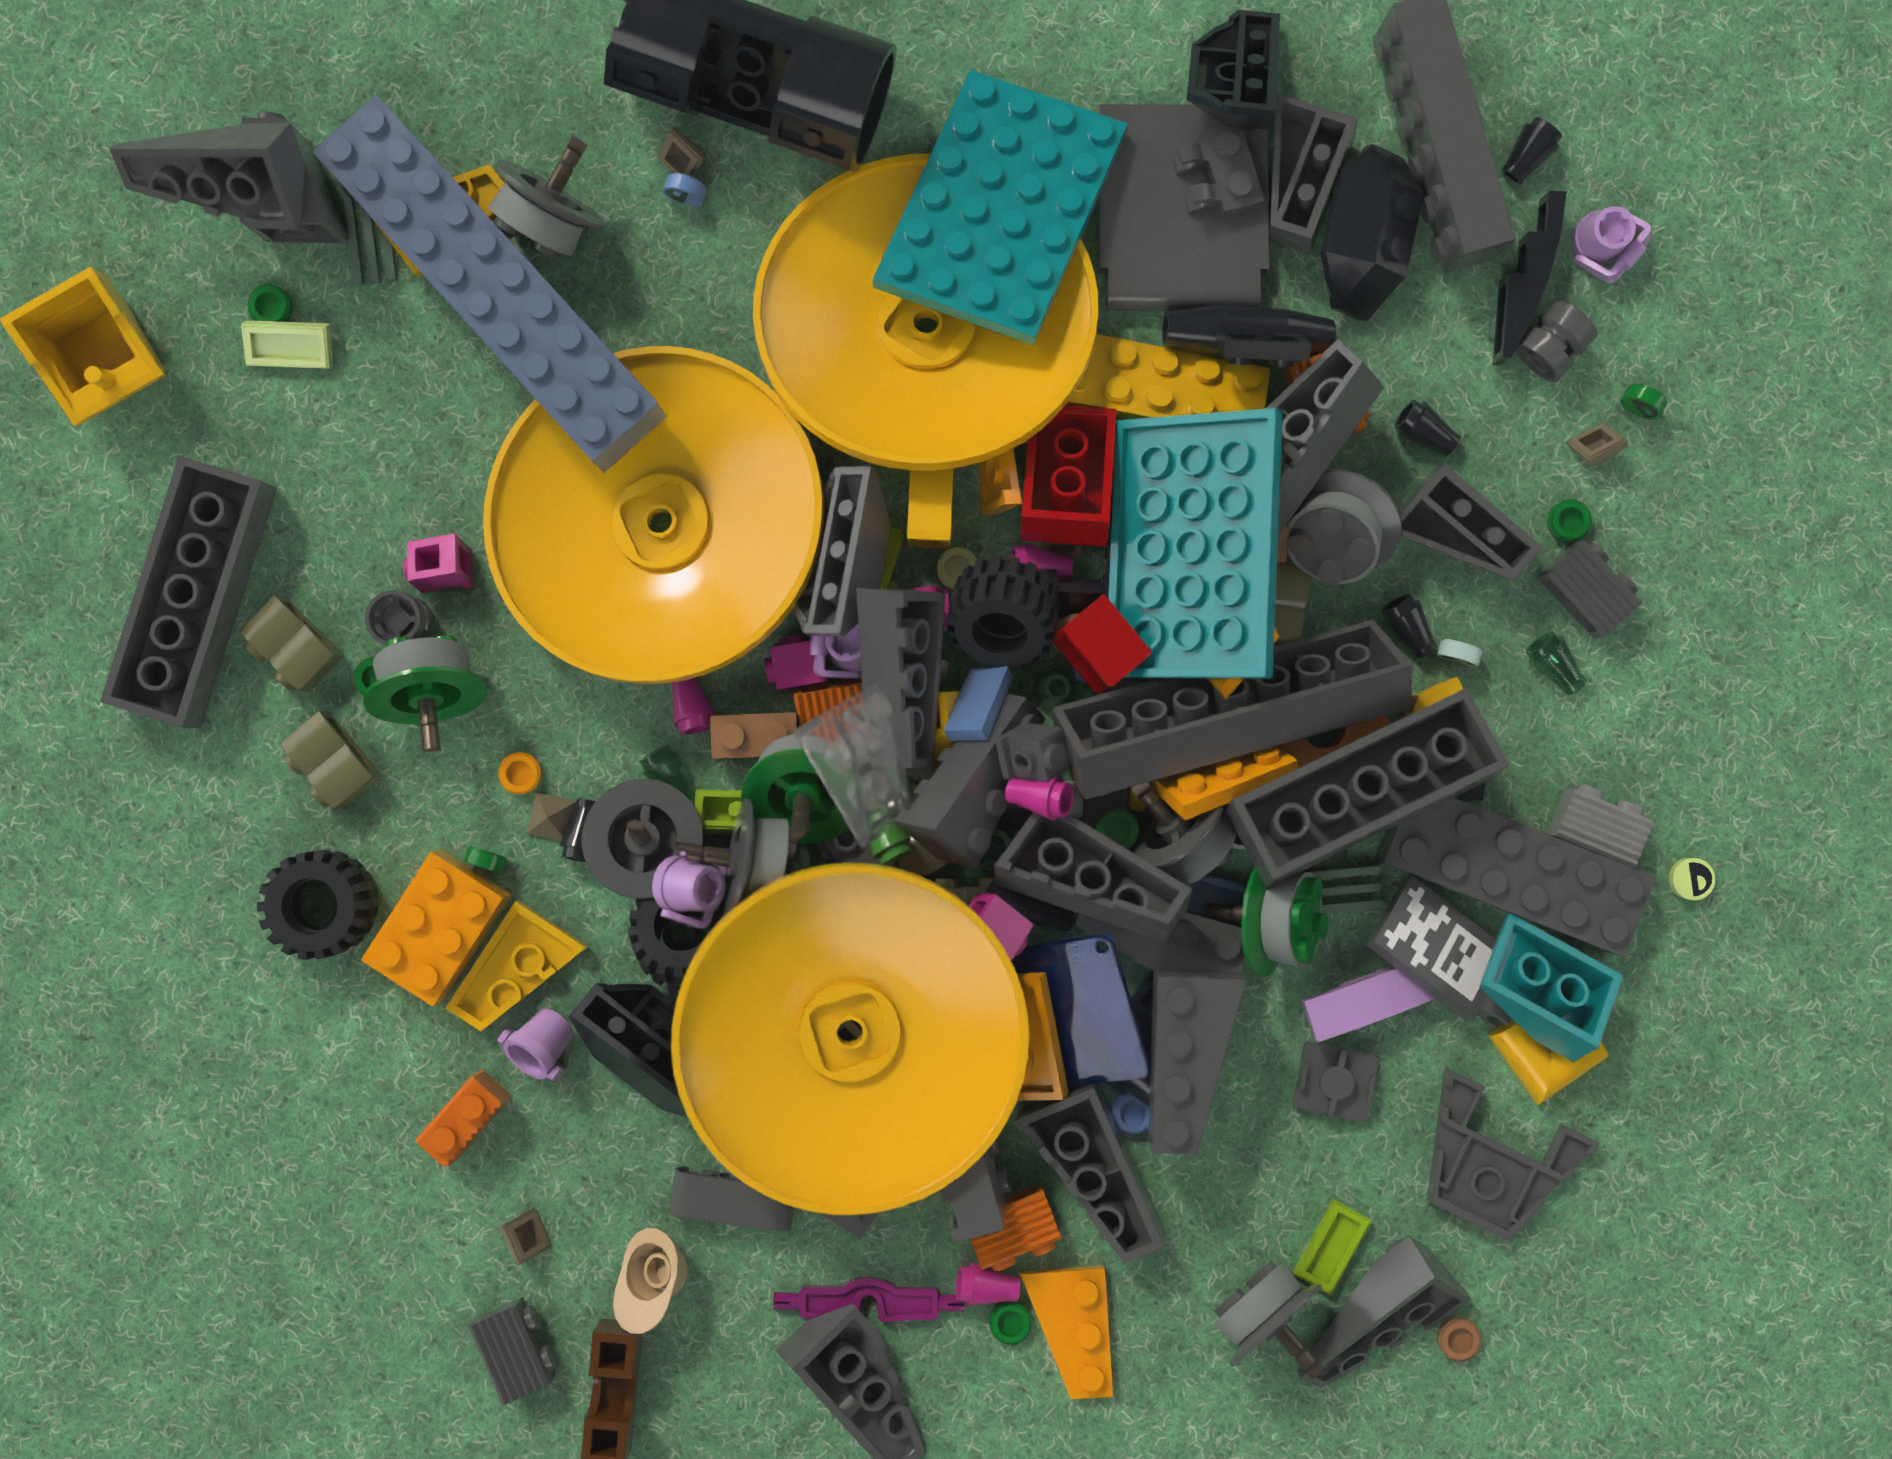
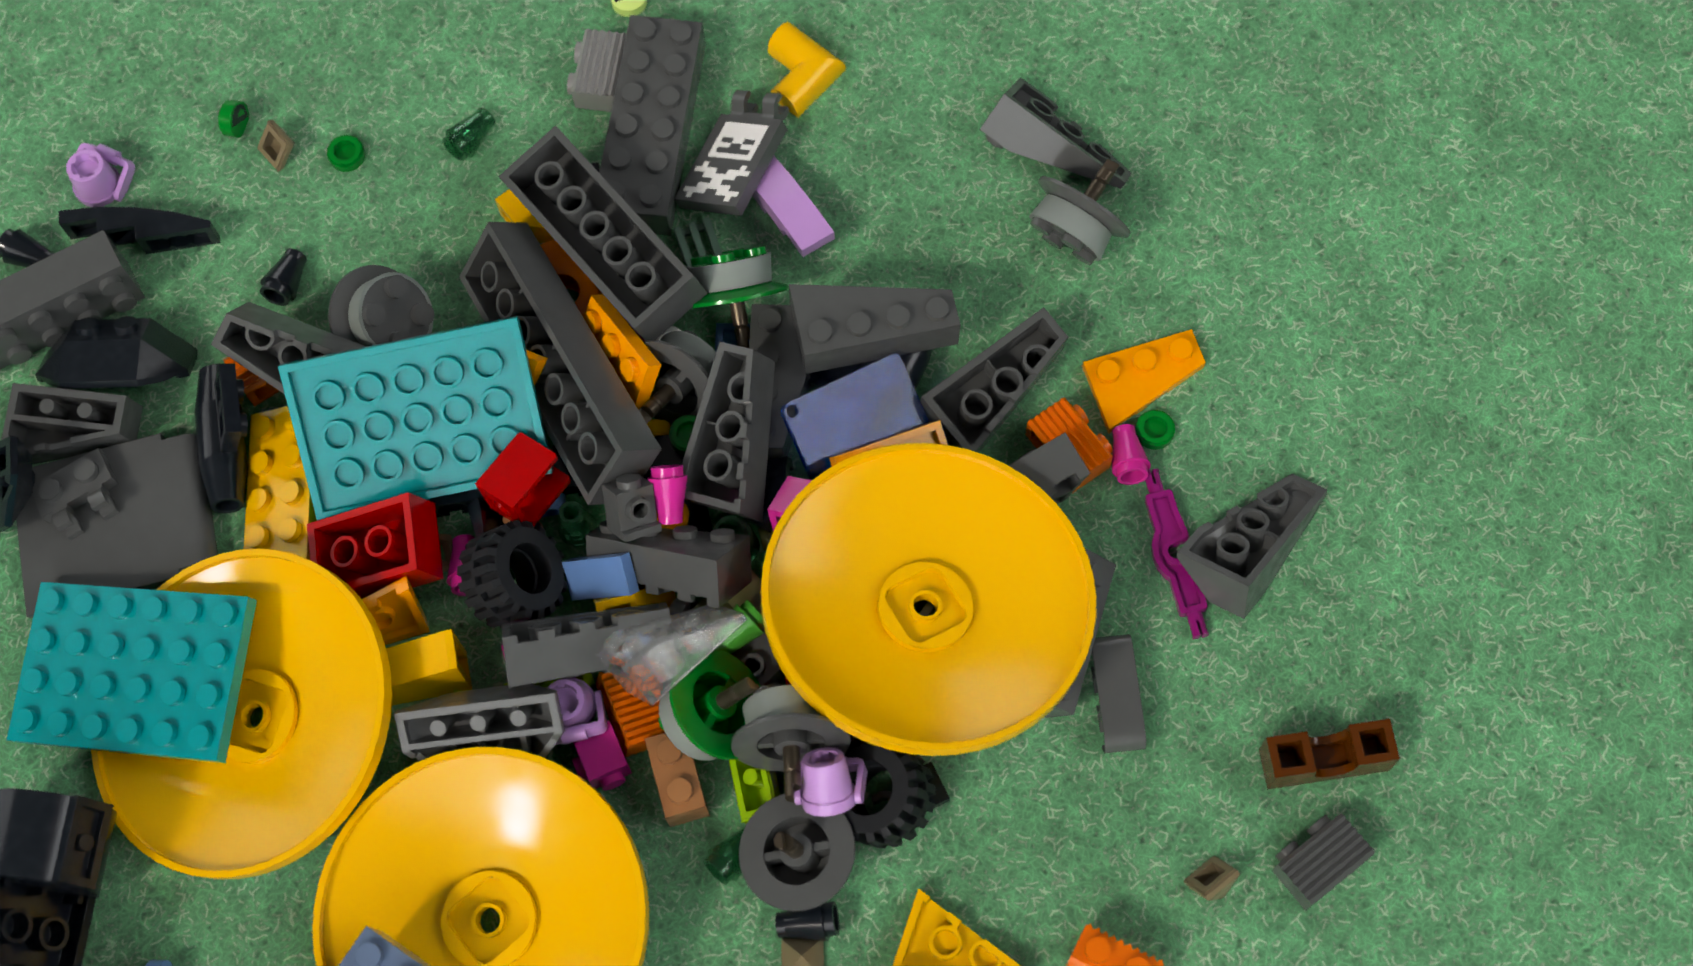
camera: 100 degrees left, 20 degrees down
lavender piece [497,1008,574,1082] -> none
black wedge [568,983,688,1118] -> none
tan piece [613,1228,688,1334] -> none
dark pink cone [672,678,715,735] -> none
yellowish green tile [937,547,977,590] -> none
medium blue tile [1111,1091,1149,1135] -> none
dark grey piece [1292,1041,1379,1122] -> none
lime tile [1292,1198,1372,1295] -> none
black cone [1381,594,1438,659] -> none
dark grey wedge [1399,464,1543,580] -> none
dark grey wing [1427,1067,1600,1241] -> none
medium nougat tile [1436,1316,1481,1362] -> none
light aqua tile [1437,639,1483,667] -> none
teal slope [1479,913,1623,1062] -> none
dark grey wheel [1515,300,1598,382] -> none
dark grey brick [1537,540,1642,639] -> none

